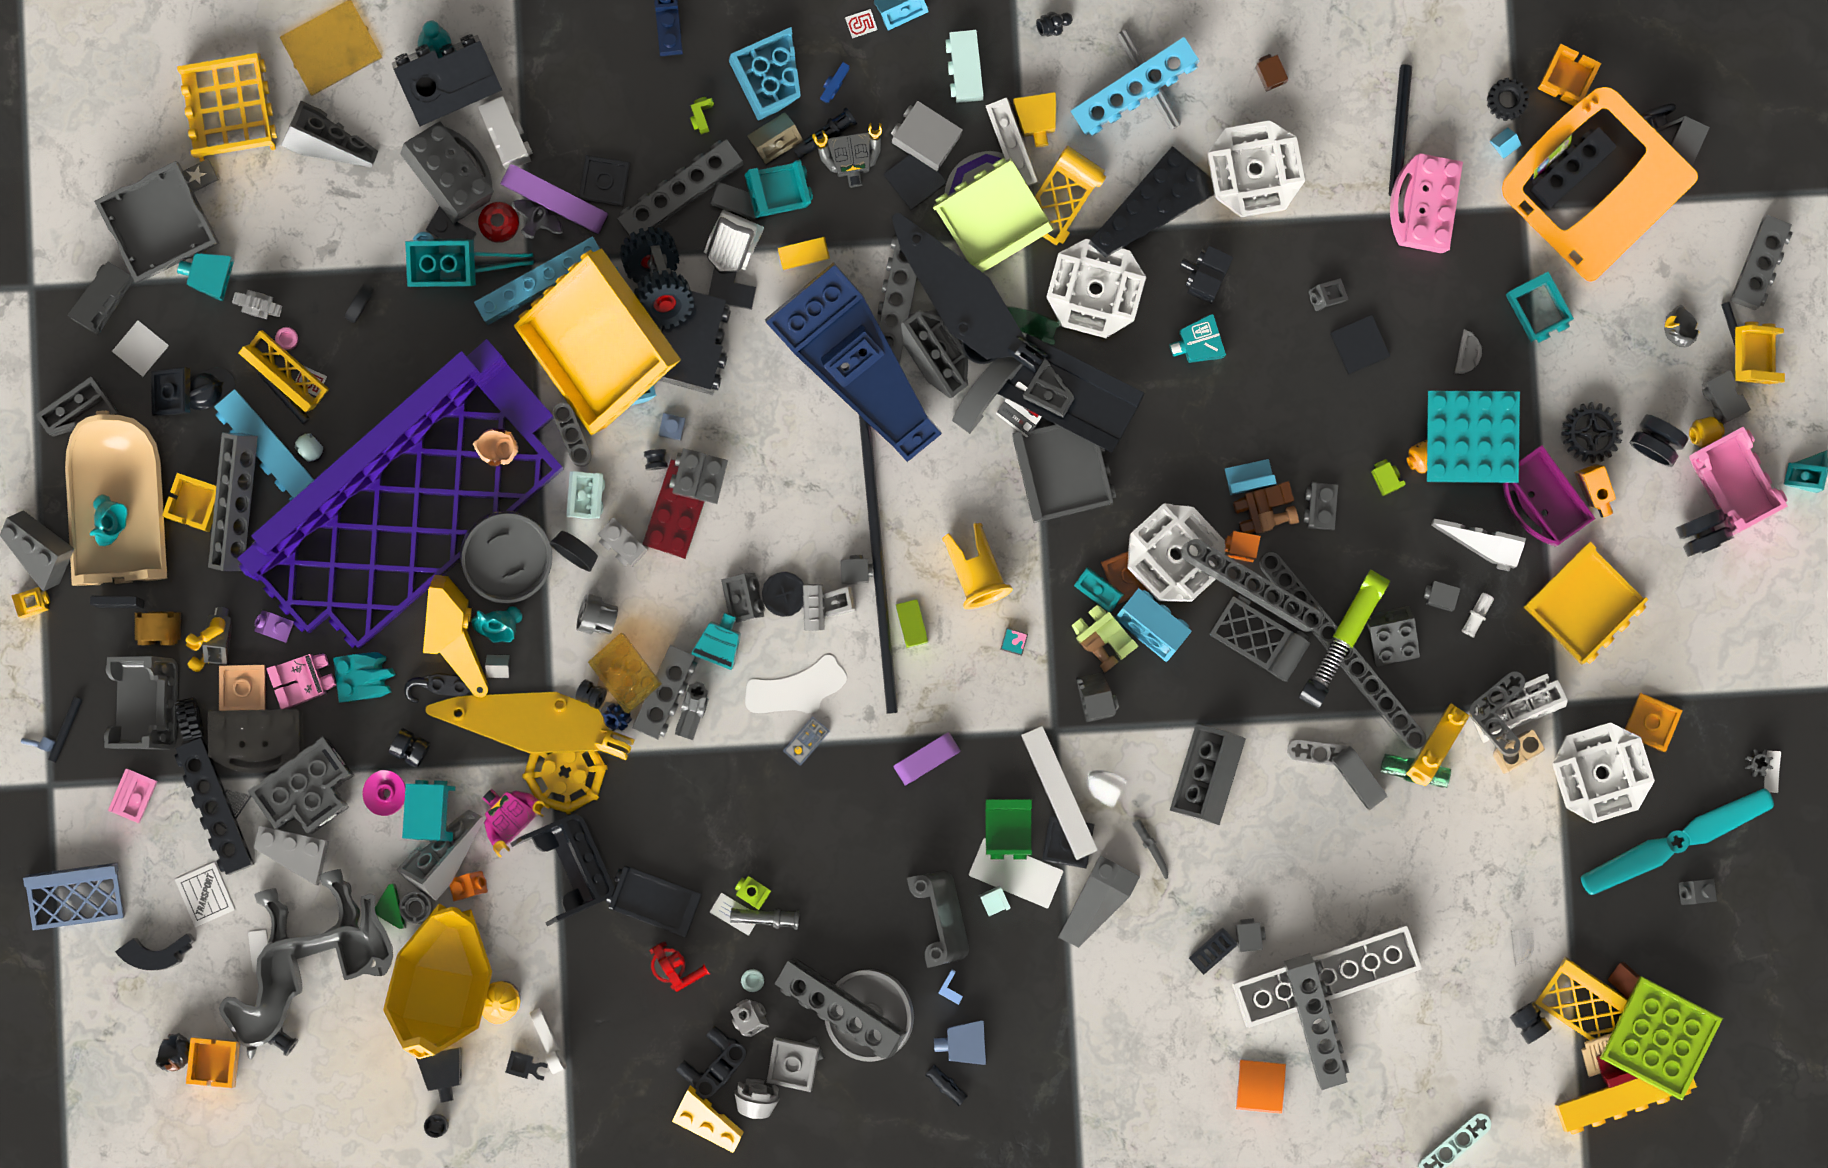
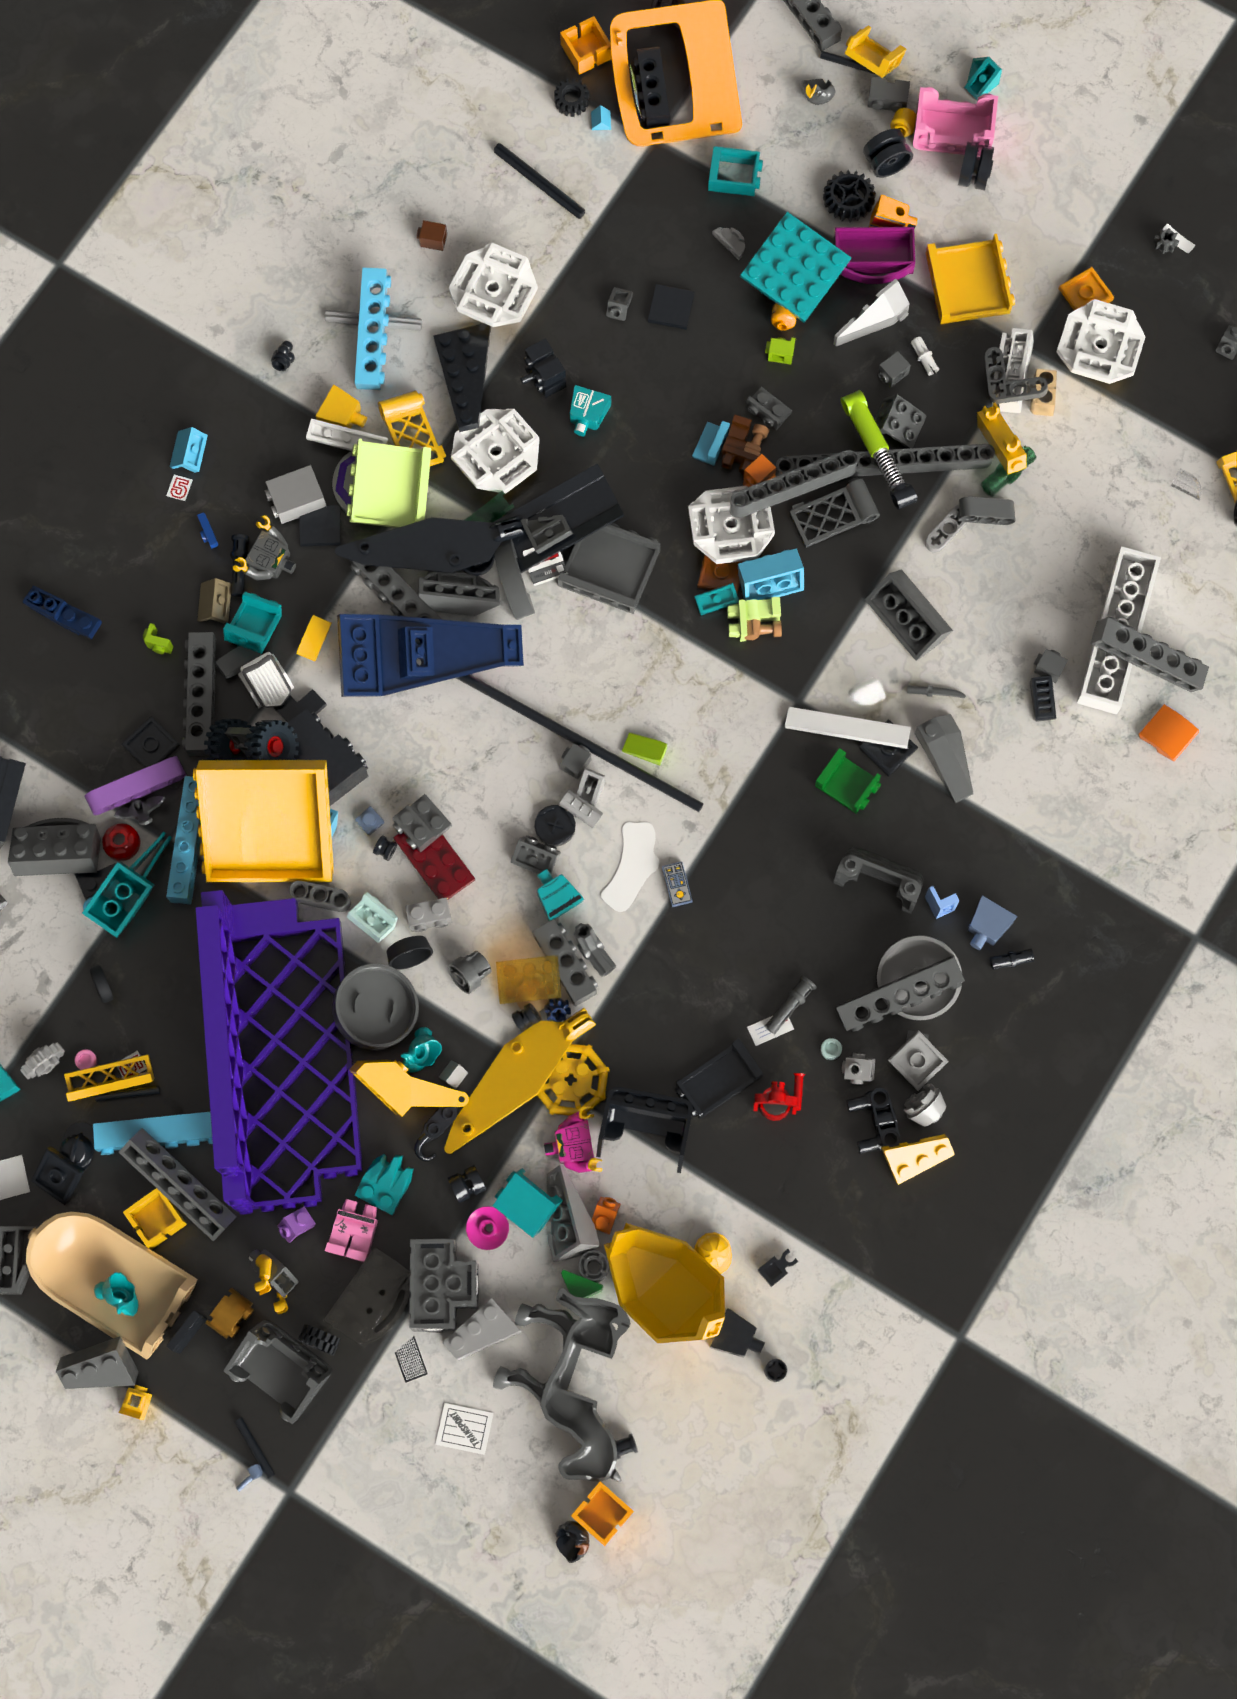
camera: 50 degrees left, 10 degrees down
sand blue fence [23,862,124,930] -> none
bright pink plate [108,769,158,823] -> none
black arch [115,934,195,971] -> none
black brick [174,738,255,875] -> none
light nougat plate [219,665,266,712] -> none
white sticker [248,930,268,972] -> none
light aqua piece [295,433,323,462] -> none
light nougat hair [473,428,519,466] -> none
white wedge [478,96,533,171] -> none
white beam [530,1008,567,1074] -> none
medium azure wedge [729,27,801,121] -> none
lime brick [735,876,772,910] -> none
medium lavender beam [893,732,961,786] -> none
yellow piece [942,523,1013,609] -> none
light aqua brick [945,30,983,103] -> none
white sticker [969,838,1063,908] -> none
light aqua panel [979,886,1010,916] -> none
tile [1000,628,1028,656] -> none
dark grey wedge [1076,672,1119,722] -> none
bright pink piece [1390,153,1463,253] -> none
teal piece [1581,788,1774,895] -> none

